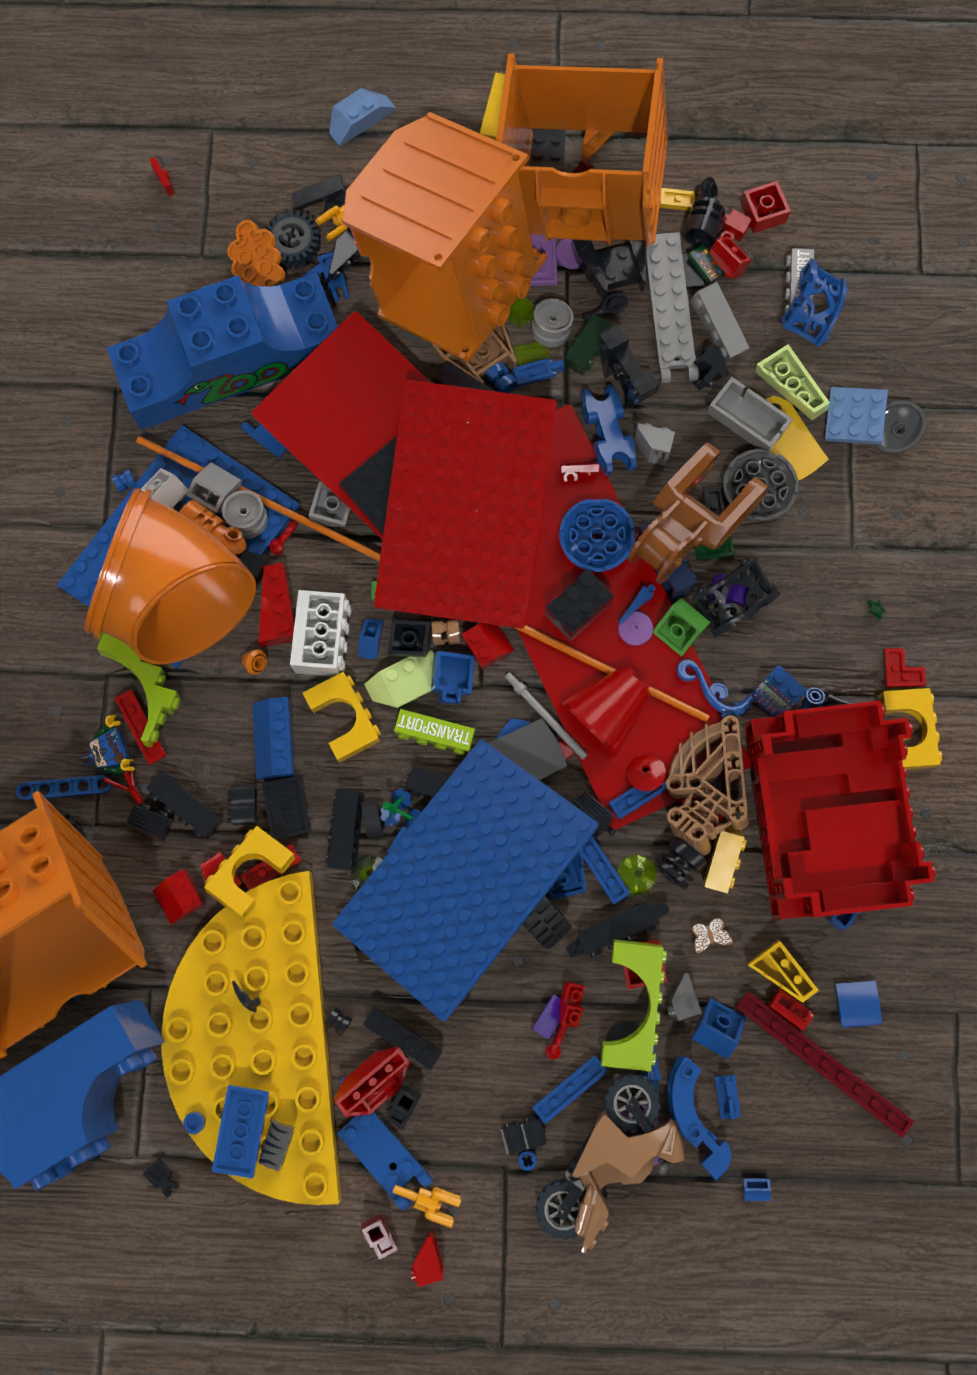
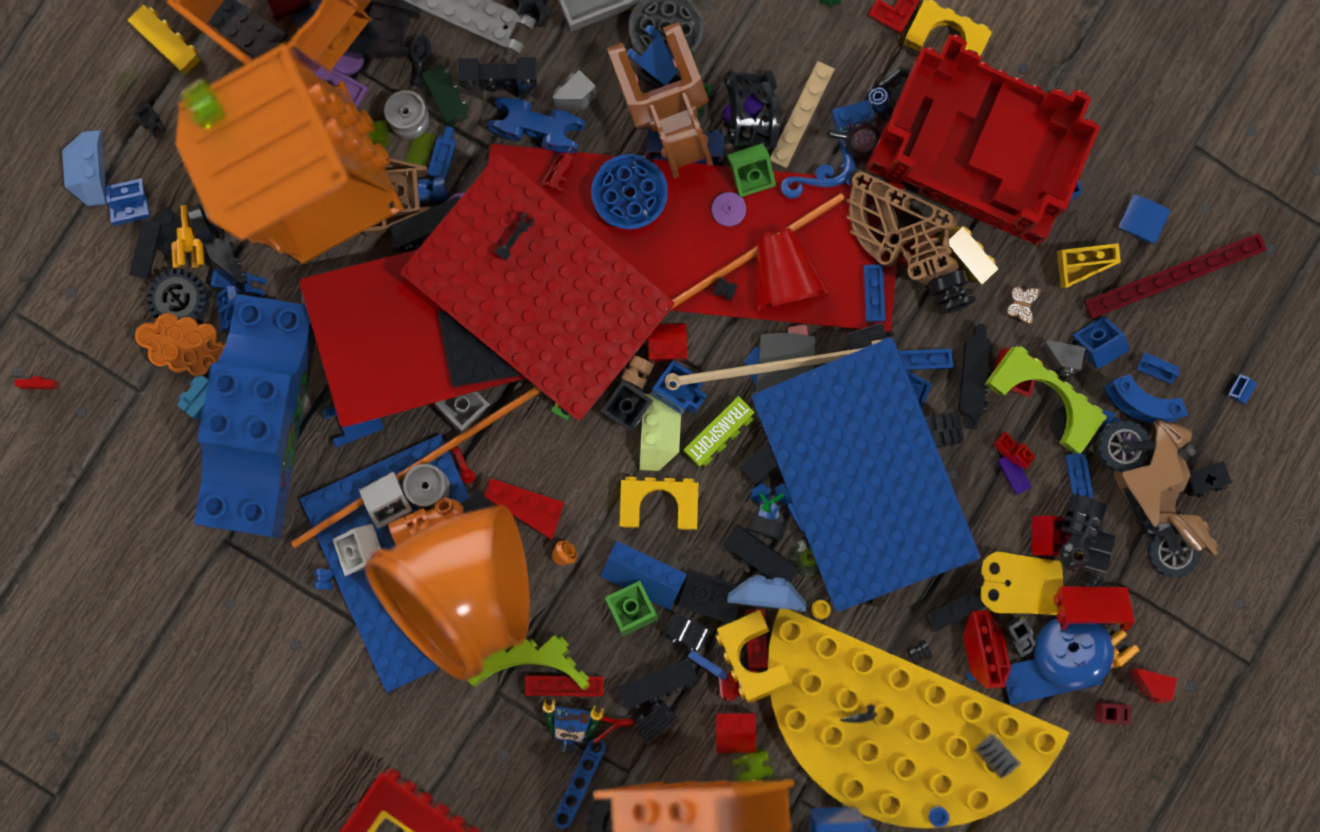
camera: 65 degrees left, 5 degrees up
blue plate [212,1085,270,1179] -> none
white brick [290,590,351,676] -> none
blue slope [358,618,384,659] -> none
light grey bar [505,672,588,760] -> none
blue bush [518,1150,537,1170] -> none
black piece [545,569,614,641] -> none
red piece [545,1025,570,1060] -> none
clear neon green dish [617,855,656,894] -> none
blue piece [618,584,656,624] -> none
red dish [627,755,666,791] -> none
blue brick [699,1130,731,1180] -> none
red hinge [767,988,814,1031] -> none
none -> blue slope [105,178,151,226]
none -> clear neon green brick [181,78,226,128]
none -> black bar [494,213,534,261]
none -> bright green slope [605,581,658,637]
none -> blue flag [627,25,678,86]
none -> tan hinge [665,340,882,390]
none -> blue tile [688,650,728,681]
none -> black wheel [713,277,738,302]
none -> medium blue wedge [727,575,806,612]
none -> clear neon green animal [733,750,773,781]
none -> tan plate [770,61,835,169]
none -> yellow plate [811,600,831,619]
none -> black piece [827,122,881,158]
none -> yellow piece [981,552,1063,615]
none -> red slope [1031,516,1069,557]
none -> blue brick [1034,618,1114,690]
none -> red panel [1053,586,1135,631]
none -> black cylinder [1059,494,1107,572]
none -> black wheel [1080,570,1104,587]
none -> black brick [1186,461,1232,498]

